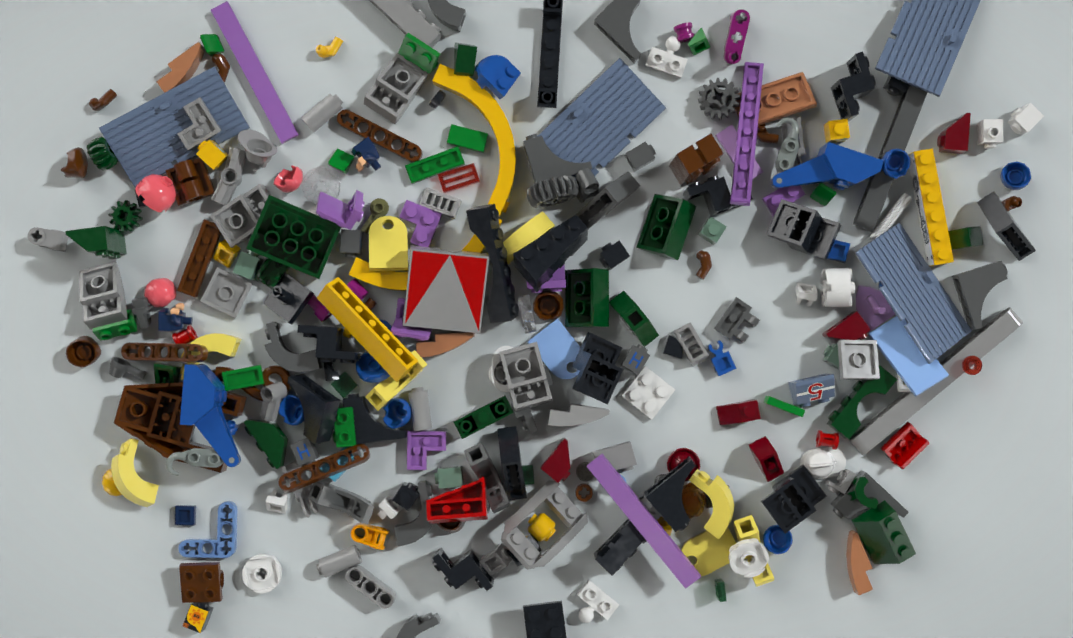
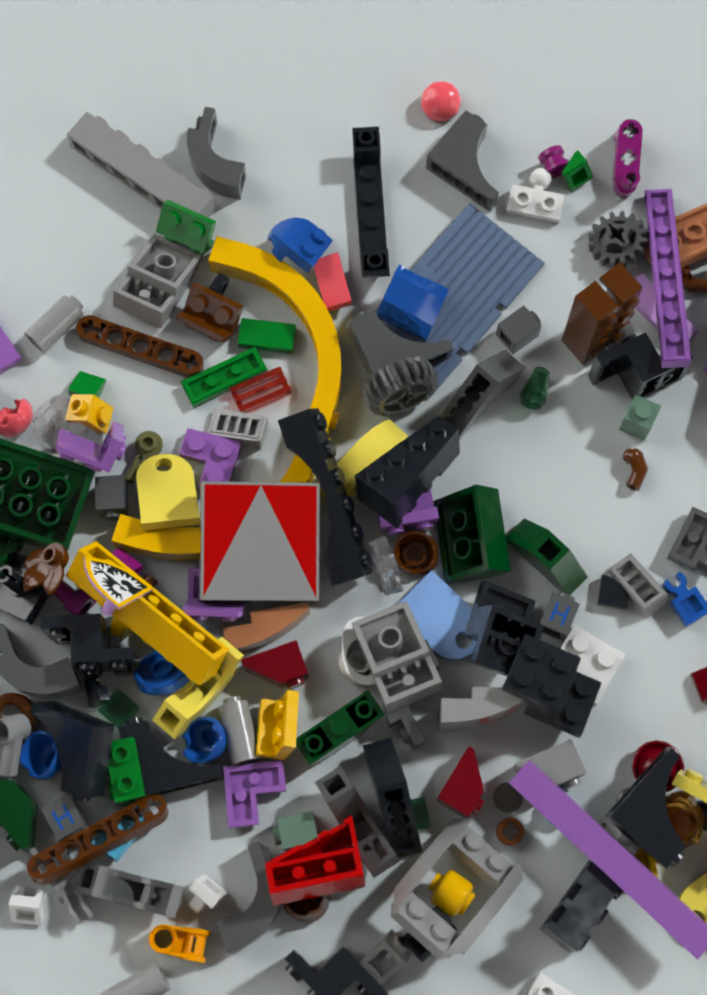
camera: 10 degrees left, 15 degrees down
yellow arm [316,36,343,58] -> none
dark blue piece [351,137,381,172] -> none
black brick [392,482,419,511] -> none
dark green slope [454,42,477,77] -> none
dark grey piece [575,168,599,203] -> none
black brick [599,240,630,270] -> none
dark green slope [636,194,697,260] -> none
none -> reddish brown plate [22,543,69,596]
none -> yellow bracket [65,394,114,434]
none -> shield [83,556,153,616]
none -> reddish brown bracket [176,282,244,342]
none -> dark red slope [241,640,309,690]
none -> yellow bracket [256,690,299,760]
none -> coral slope [314,252,353,312]
none -> blue slope [377,264,449,341]
none -> black bracket [502,634,602,738]
none -> clear green cone [519,367,550,410]

